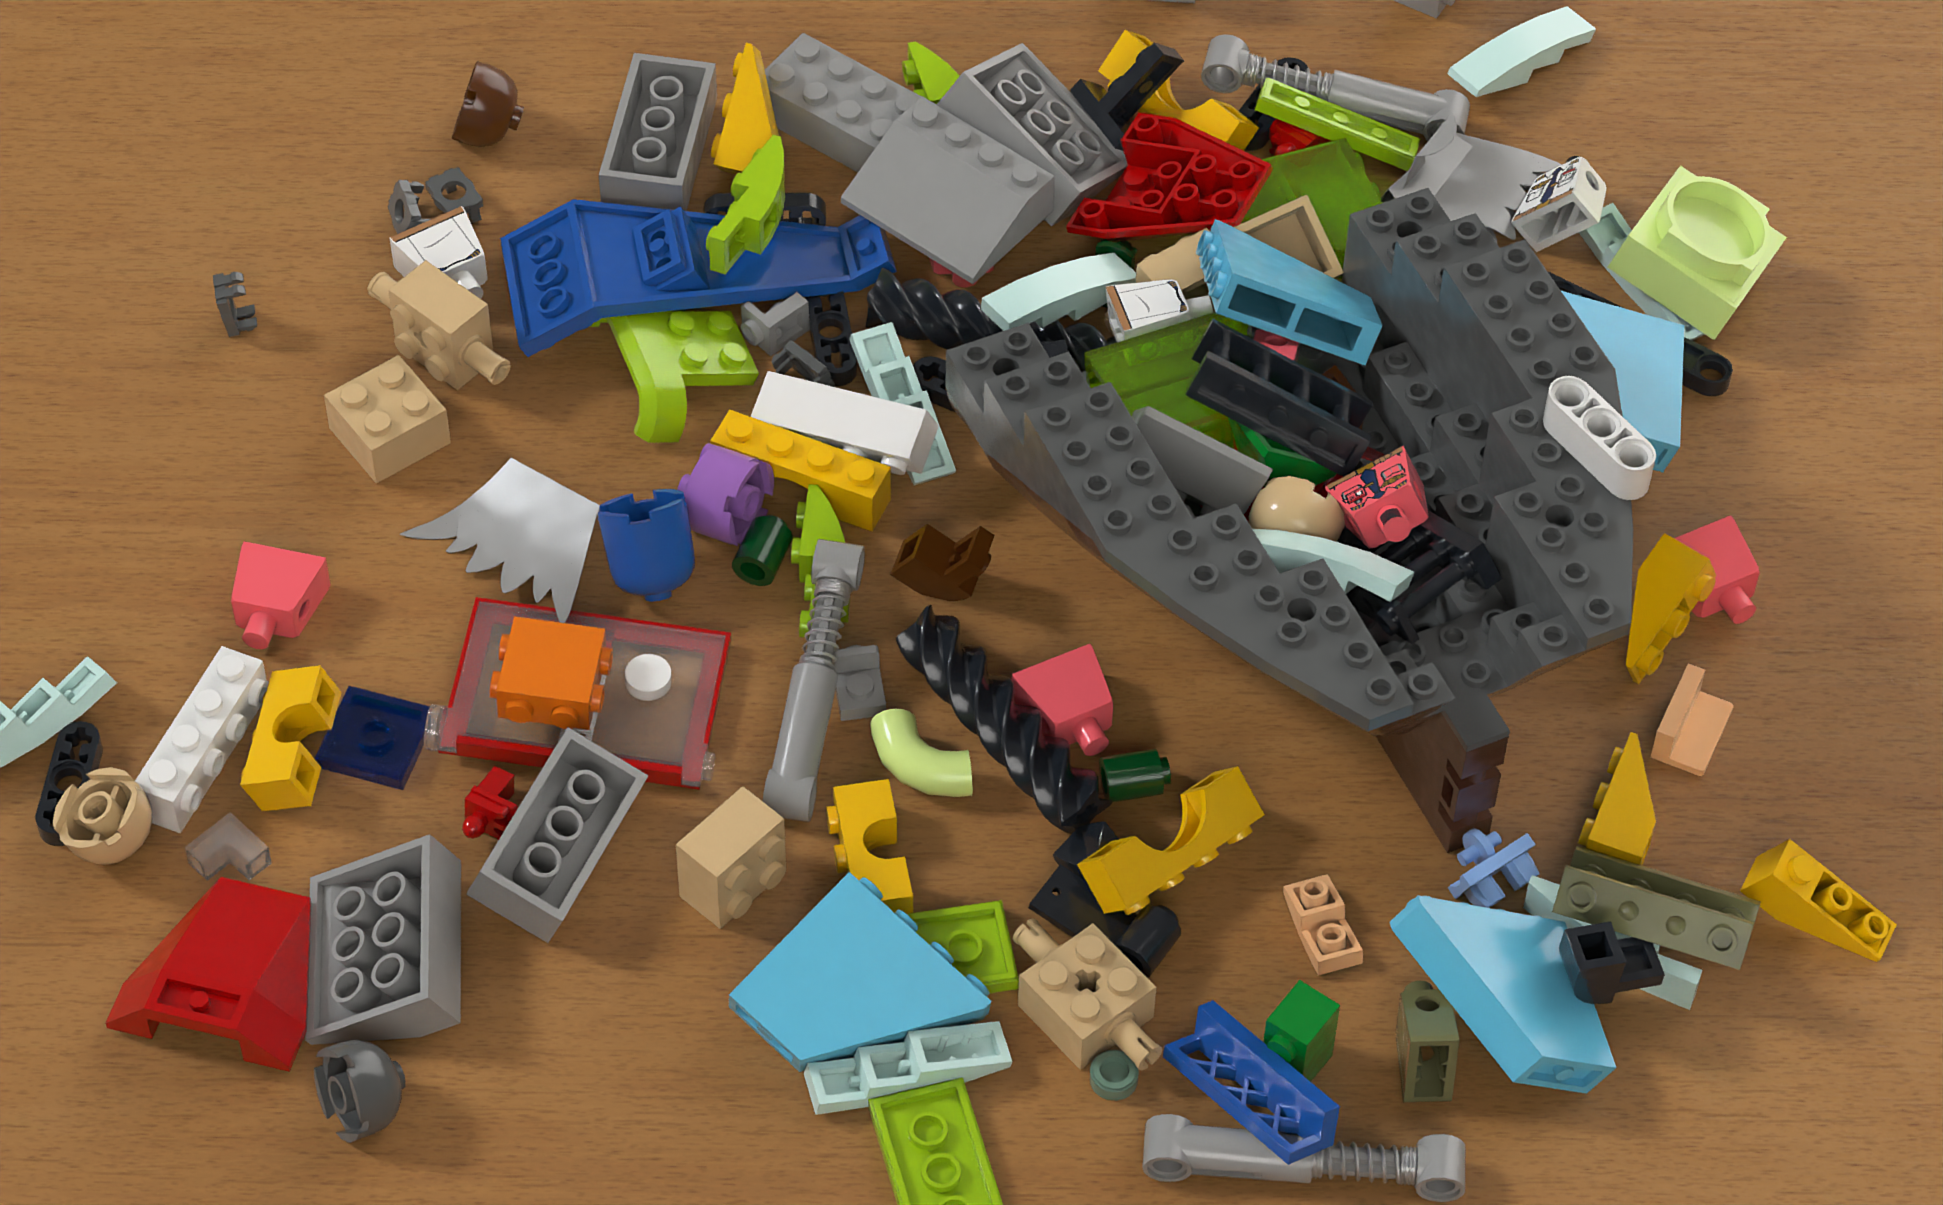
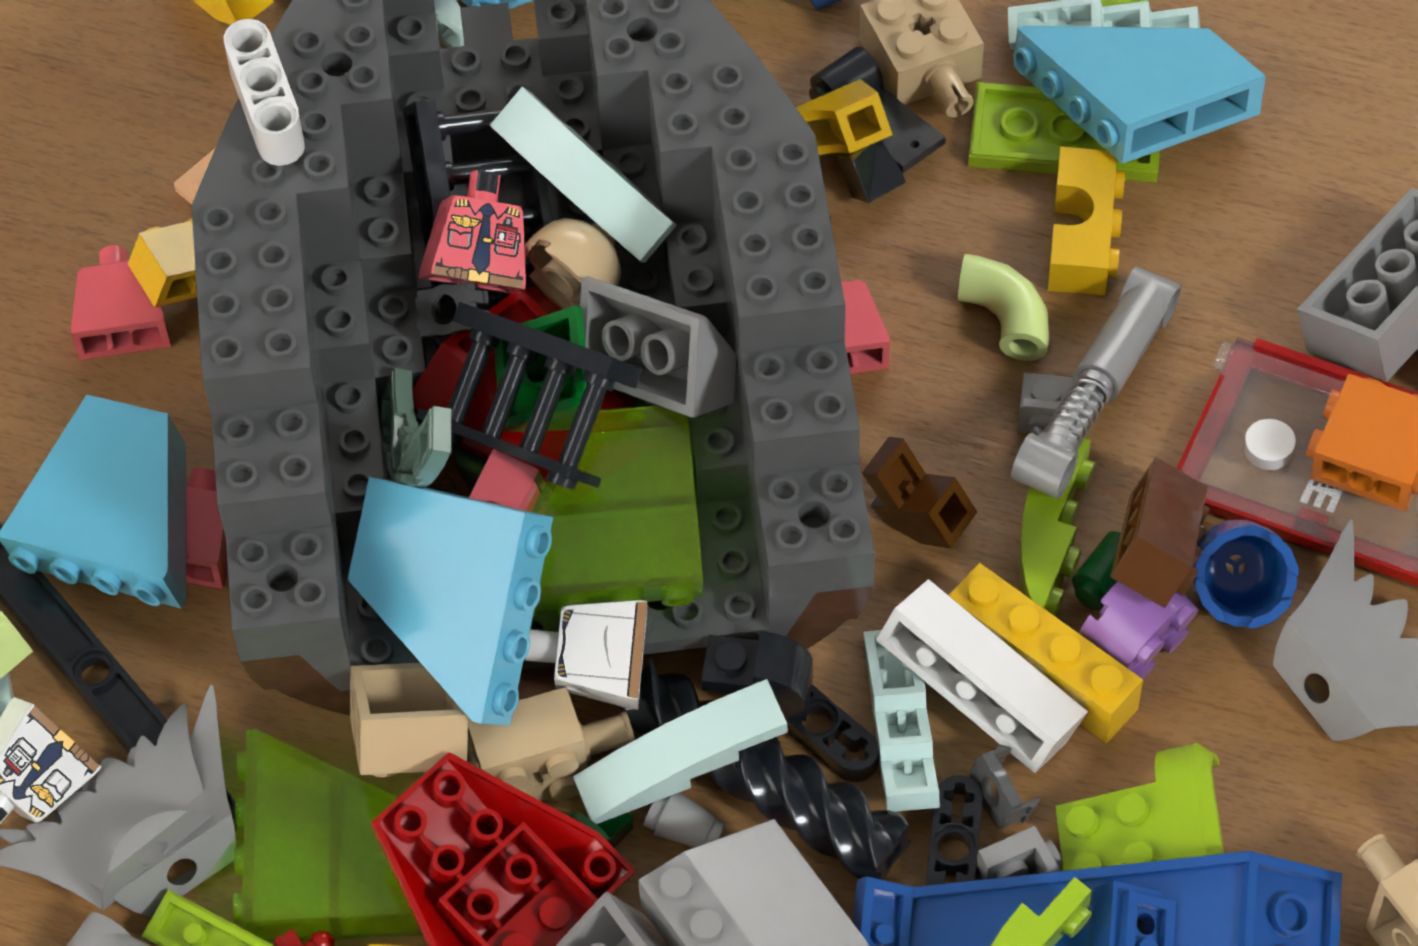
camera: 160 degrees left, 5 degrees up
tan piece [676,786,786,929] -> none
black piece [896,605,1113,834] -> none
none -> sand green tile [380,368,451,488]
none -> reddish brown brick [1110,456,1209,608]

